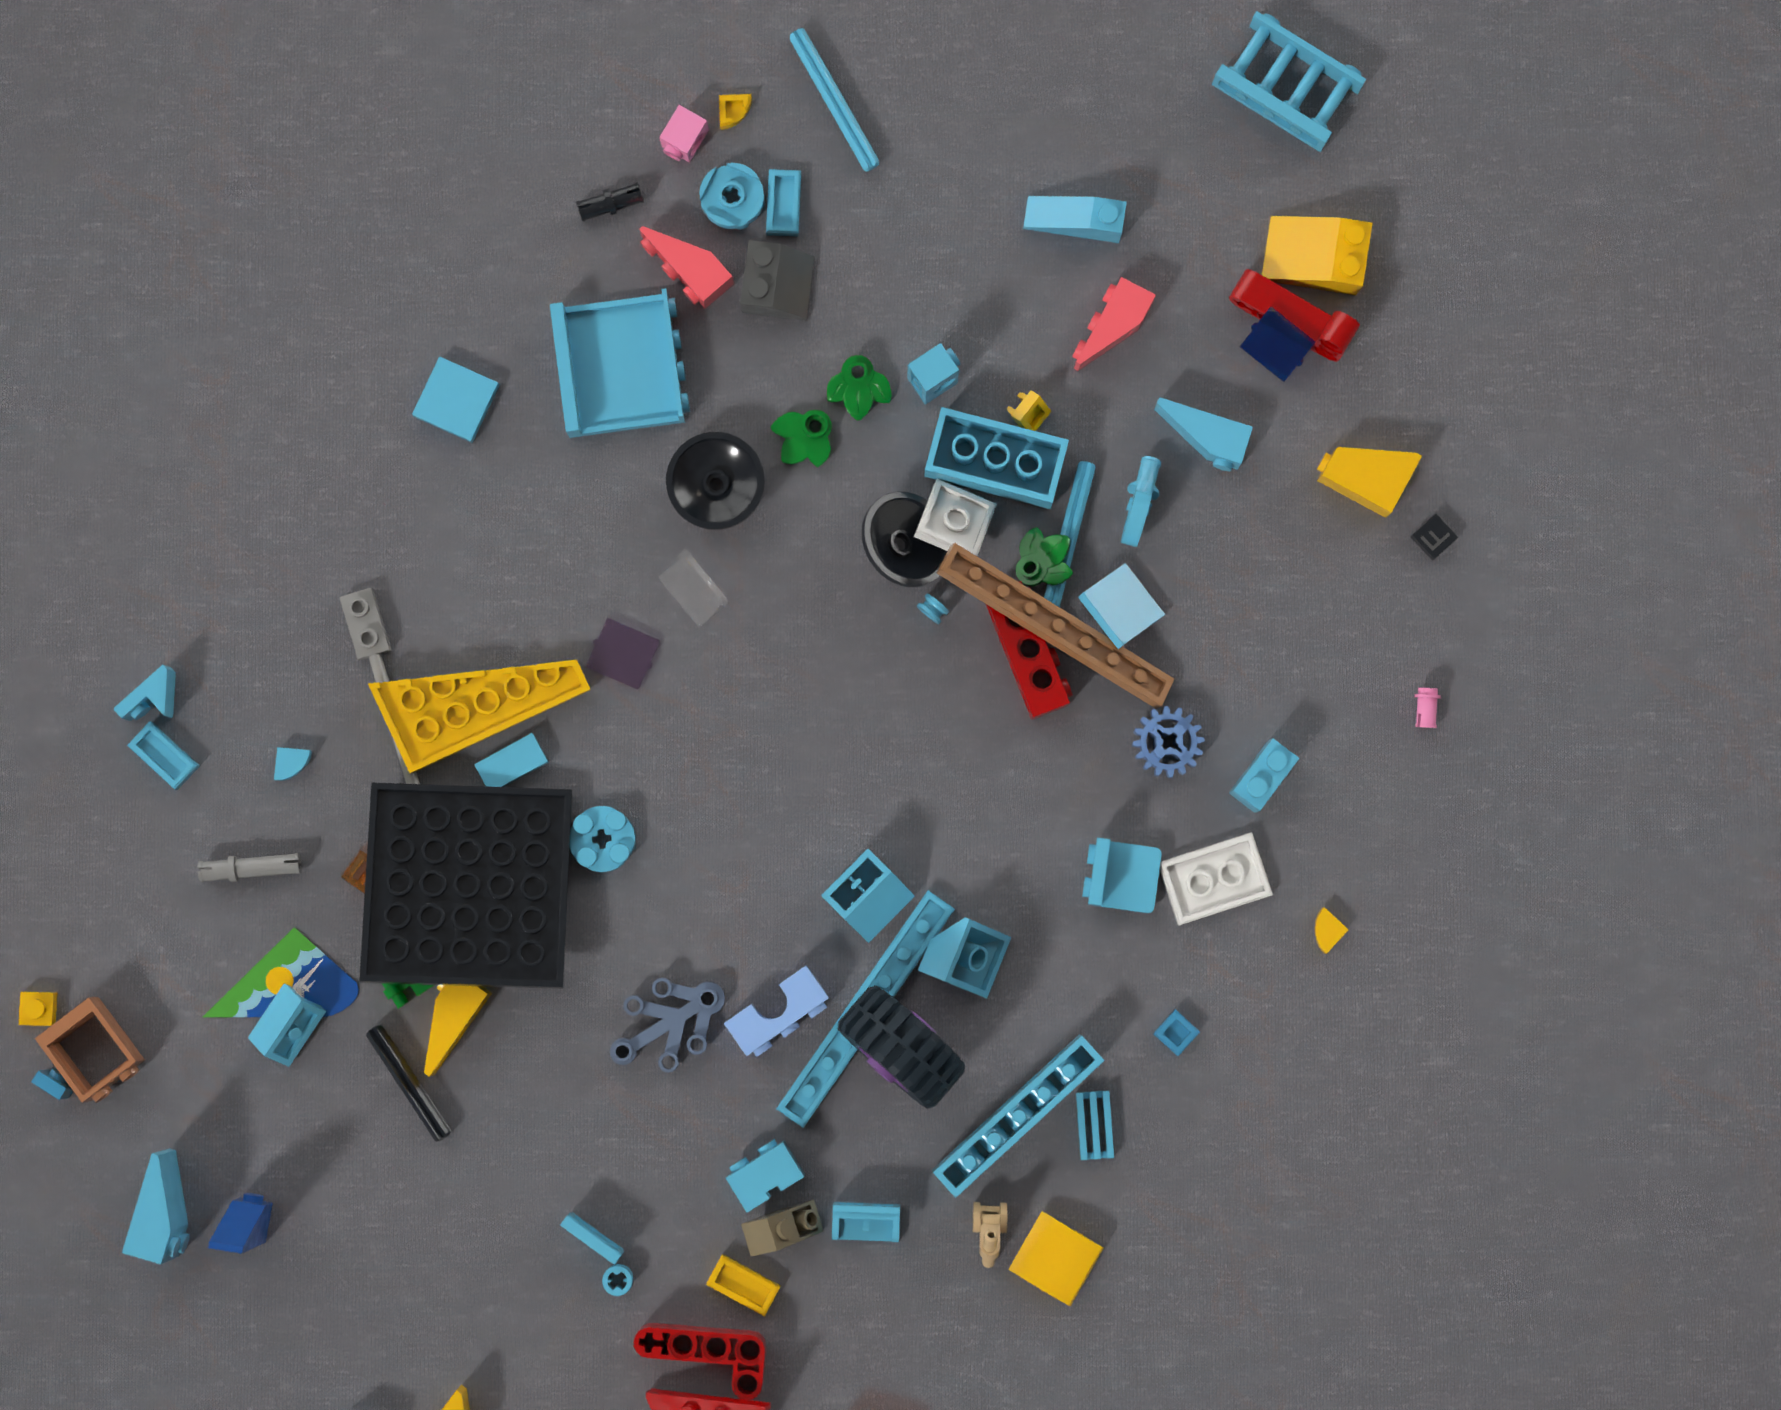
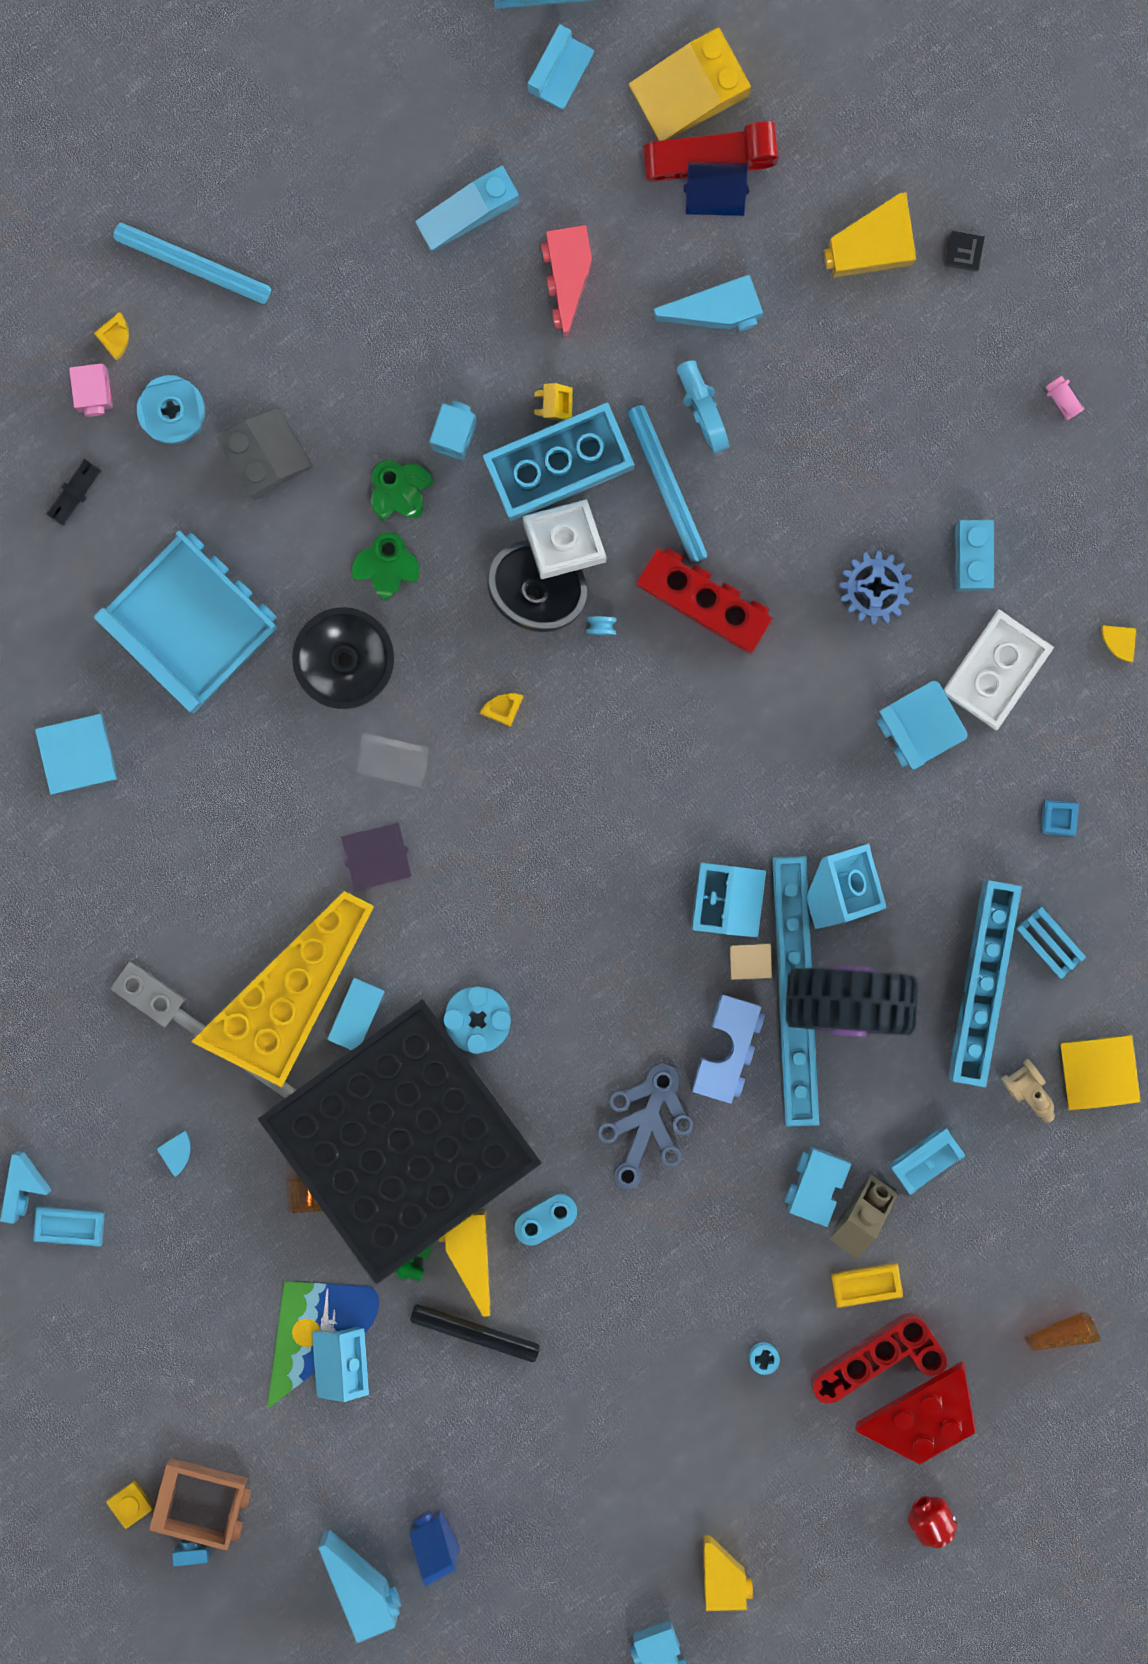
camera: 40 degrees left, 5 degrees up
light grey pin [197,853,302,882] -> none
medium azure tile [560,1212,624,1265] -> none
coral slope [639,226,734,309] -> none
medium azure tile [766,169,802,237] -> none
medium nougat plate [937,543,1174,709] -> none
green plate [1015,527,1073,587] -> none
medium azure tile [1078,563,1165,649] -> none
none -> yellow tile [480,693,524,727]
none -> medium azure plate [514,1193,577,1246]
none -> medium azure panel [528,24,594,110]
none -> tan panel [729,943,772,980]

